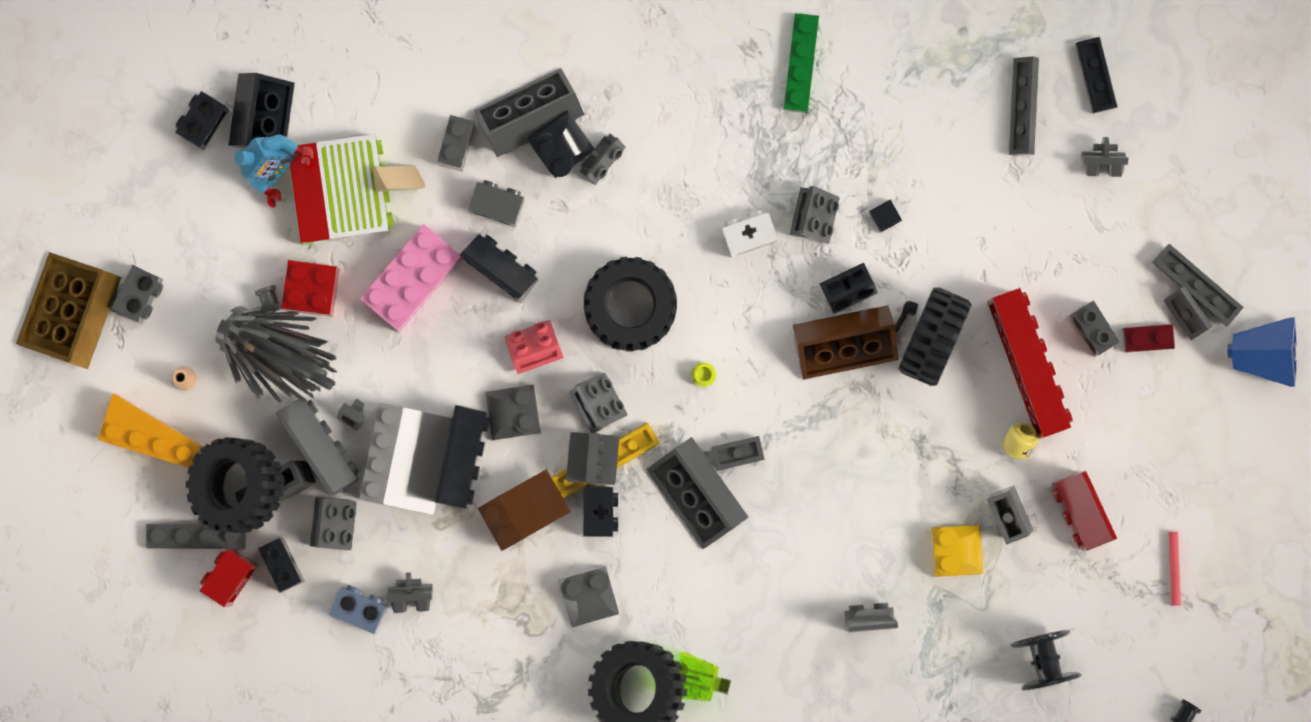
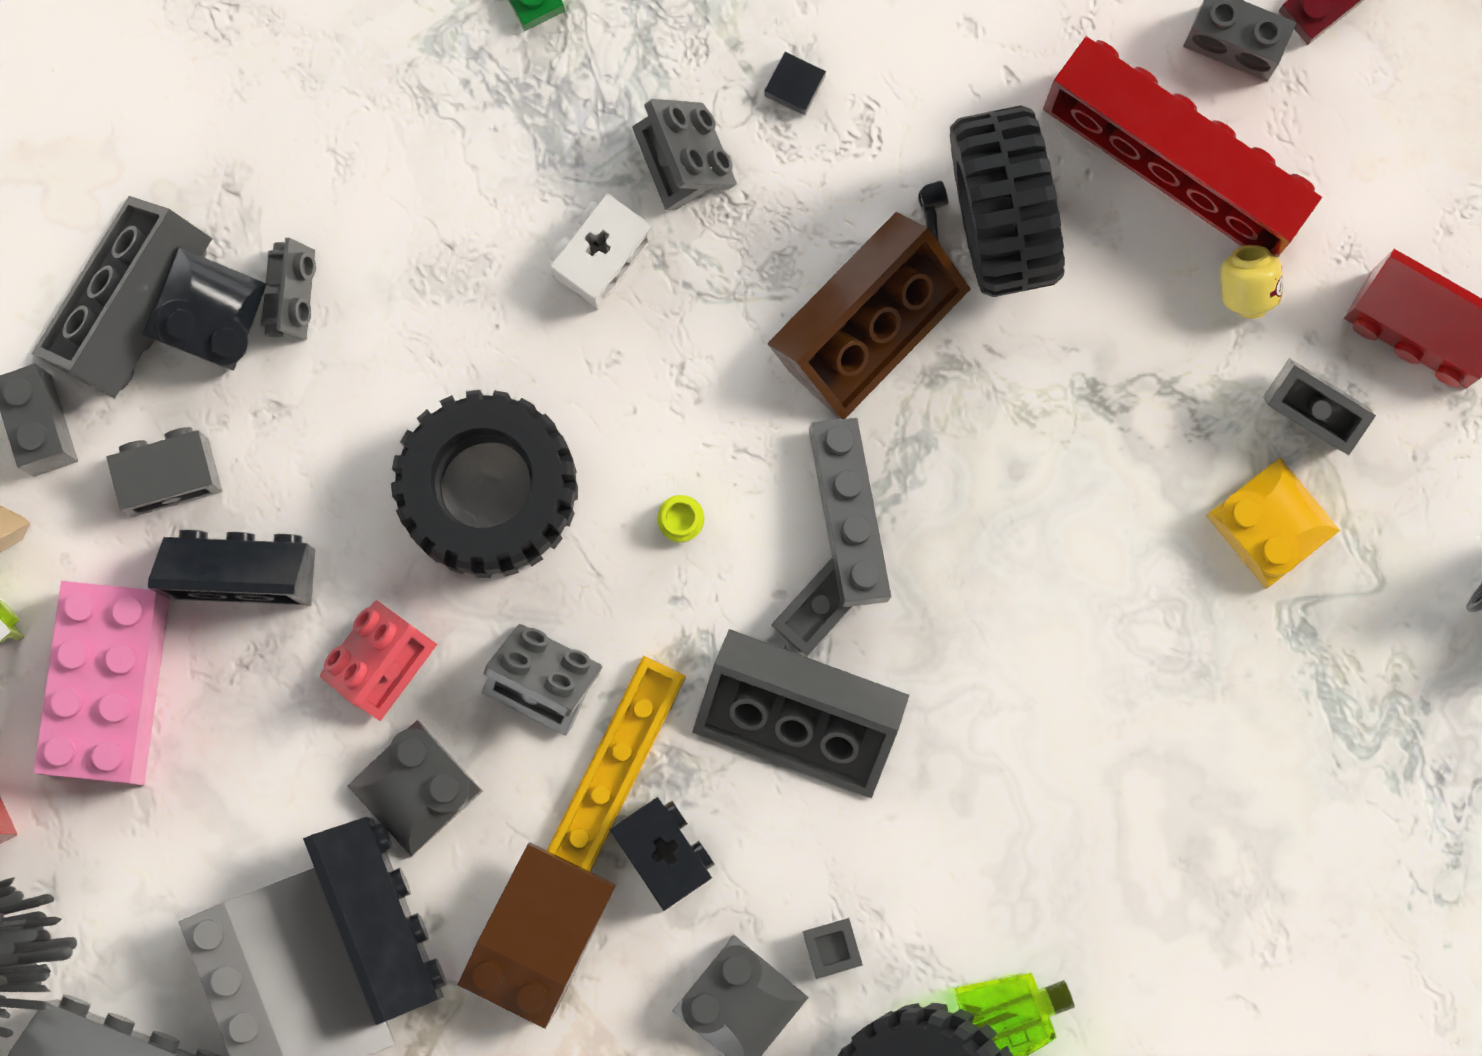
camera: 30 degrees left, 5 degrees down
dark grey tile [337,399,365,431] -> none
dark grey bracket [566,432,619,485] -> none
black brick [819,262,878,314] -> none
dark grey slope [844,603,898,632] -> none
none -> dark grey plate [802,918,863,979]
none -> dark grey plate [808,418,892,608]

